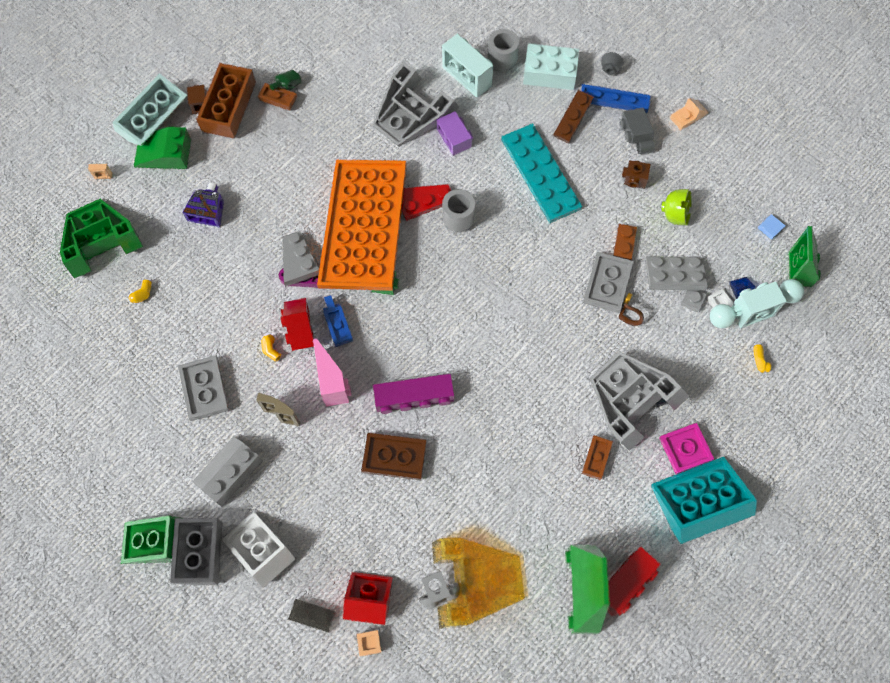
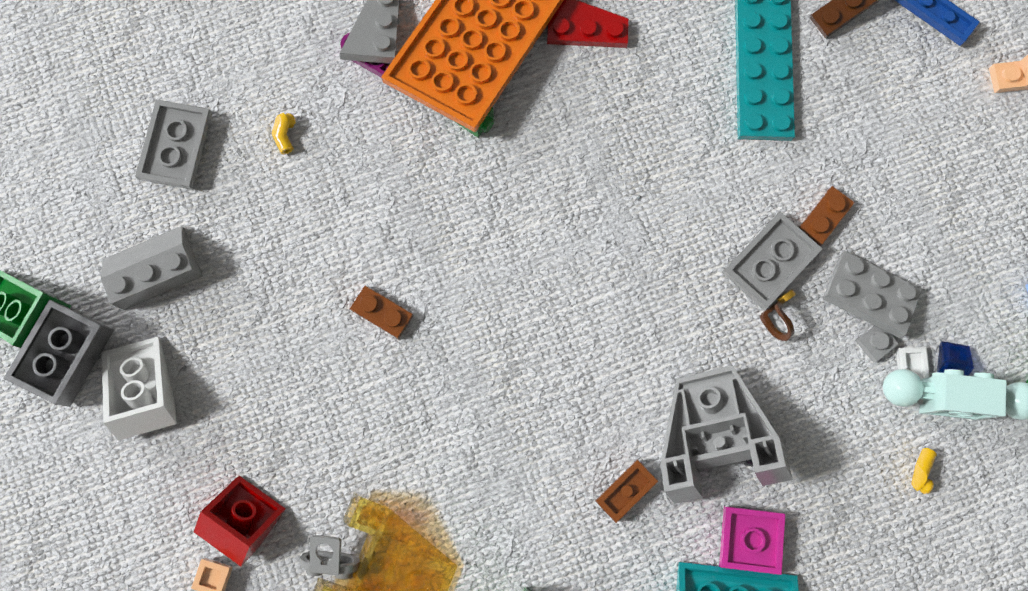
camera: 25 degrees right, 10 degrees up
dark tan slope [256,393,300,426] -> none
red brick [280,298,314,351] -> none
clear smoke plate [288,599,336,633] -> none
bright pink slope [313,339,352,407] -> none
blue hinge [323,295,353,347] -> none
reddish brown plate [361,433,427,480] -> none
magenta brick [373,373,454,414] -> none
light grey piece [442,189,475,232] -> none
dark grey hinge [620,108,655,155] -> none
reddish brown brick [622,160,651,189] -> none
lime cylinder [661,189,692,226] -> none
none -> dark orange plate [350,286,414,340]

